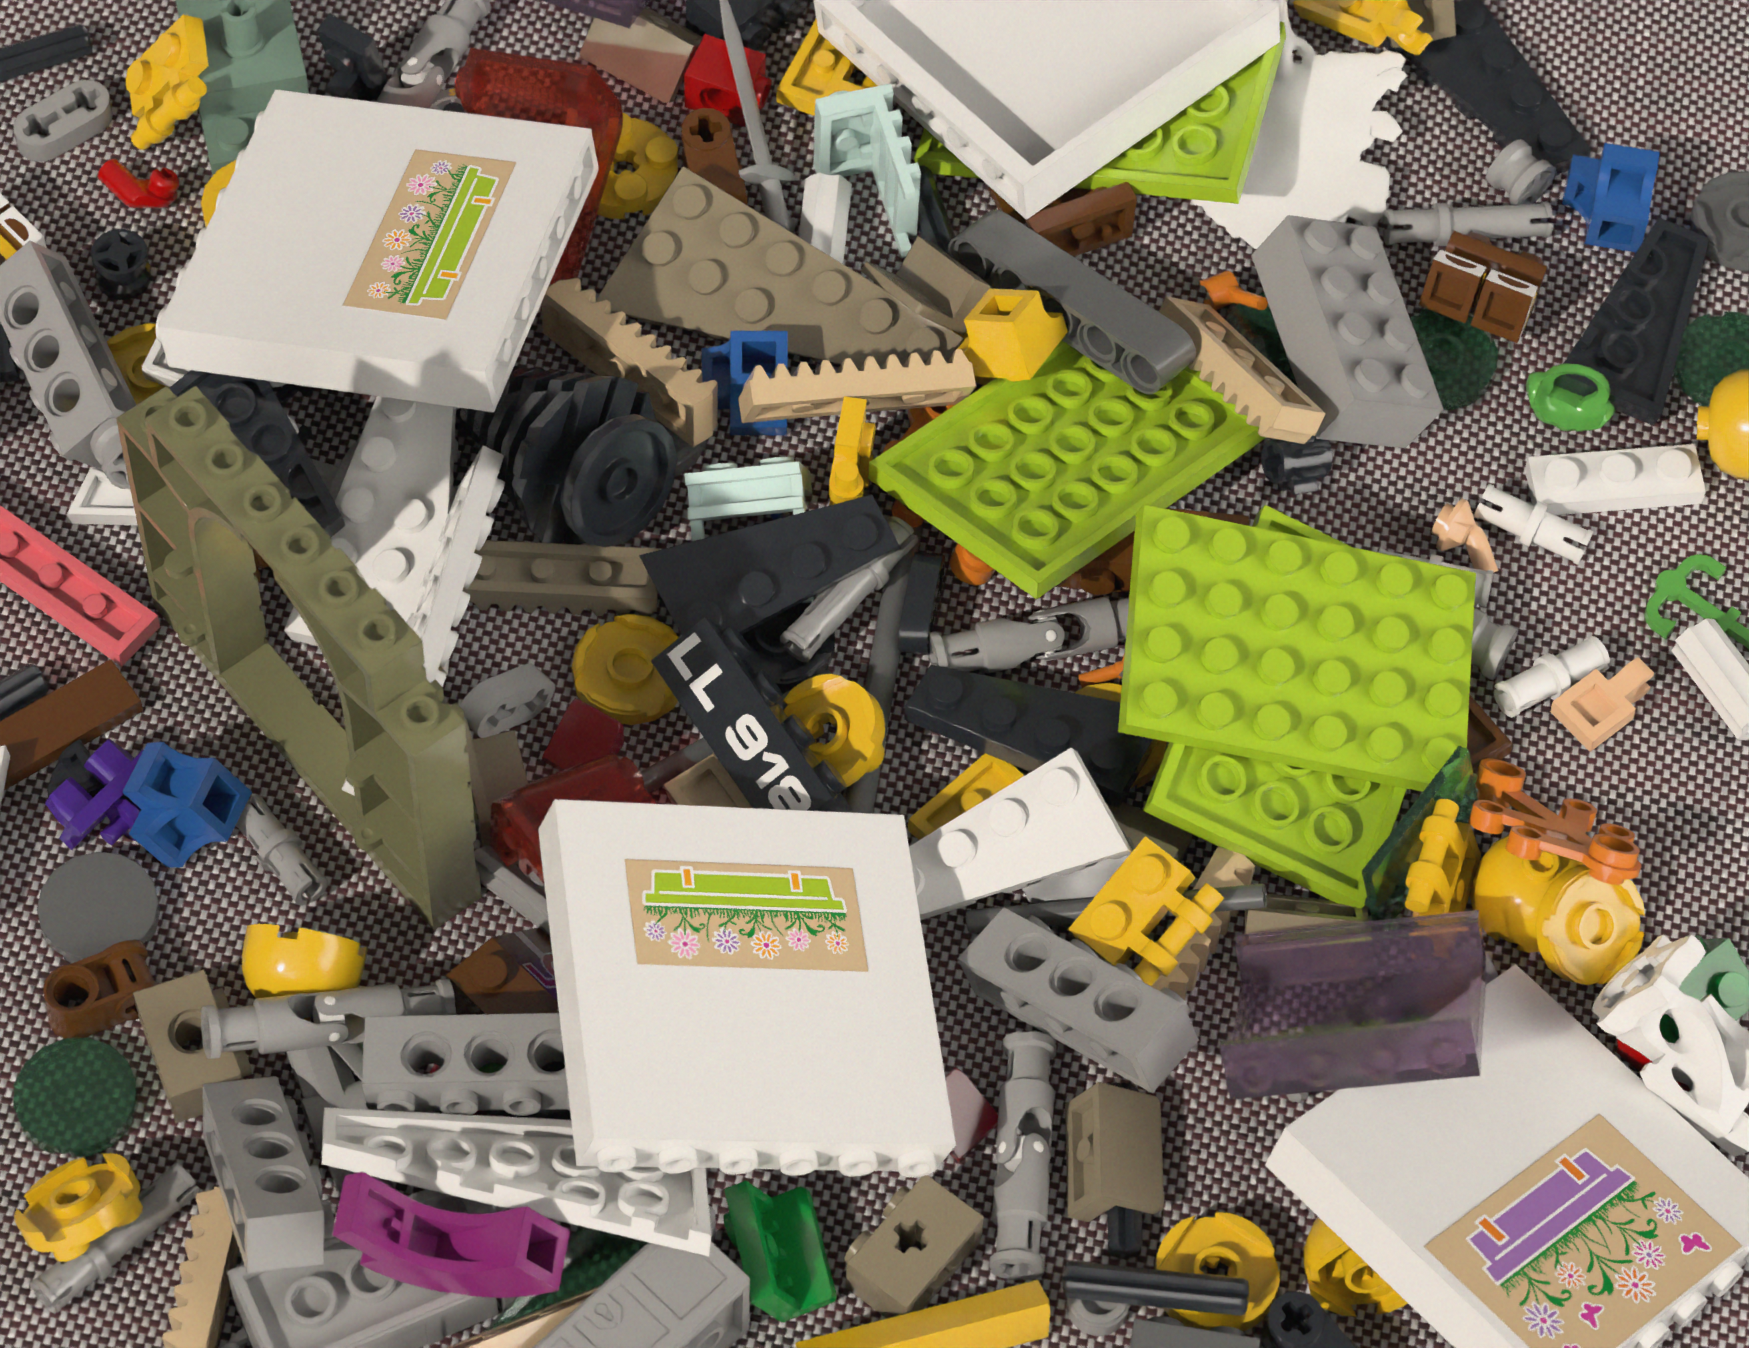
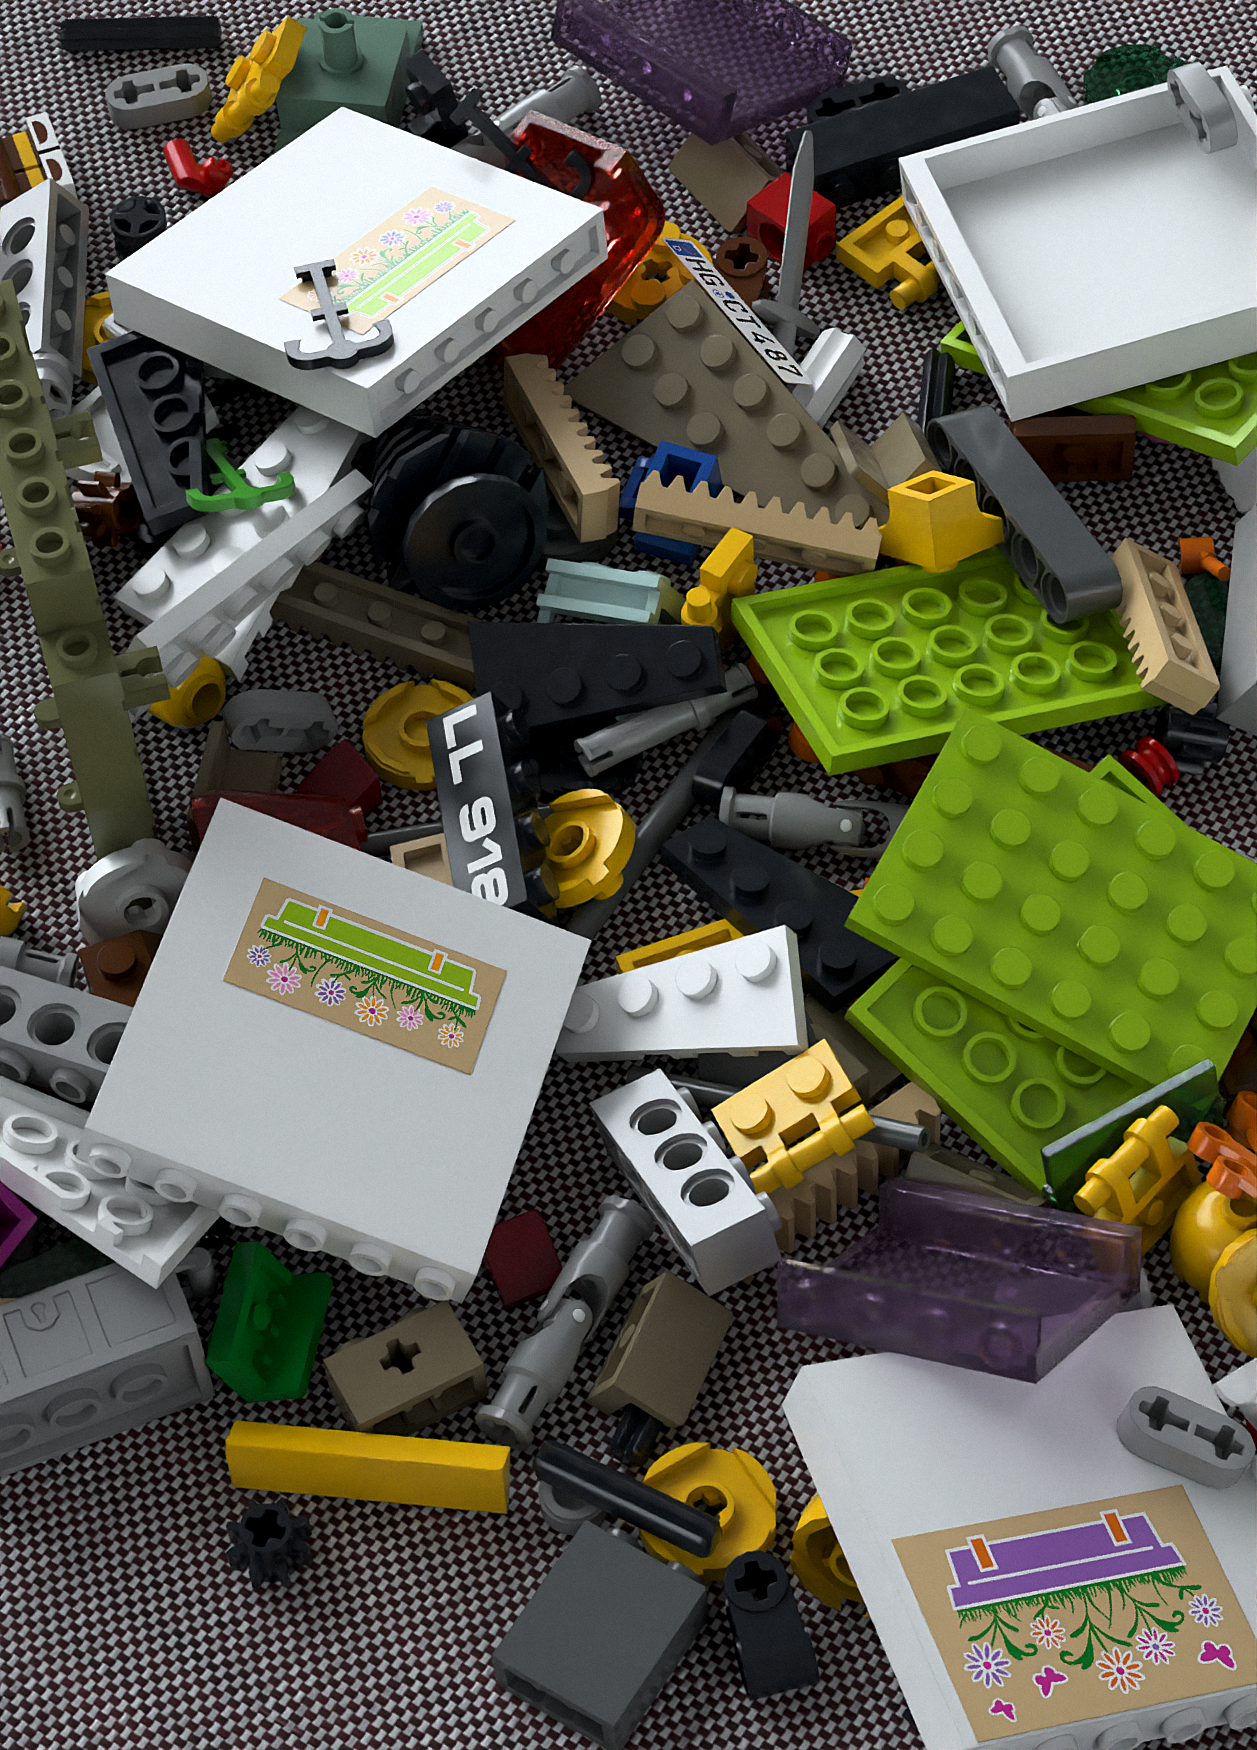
camera: 30 degrees right, 5 degrees down
light aqua plate [813,83,921,258] -> none
none -> white plate [75,838,193,945]
none -> bright green piece [186,438,295,512]
none -> piece [283,259,394,370]
none -> black piece [449,88,596,201]
none -> white sticker [662,237,814,385]
none -> light grey beam [1117,1386,1255,1489]
none -> red bush [1118,736,1180,797]

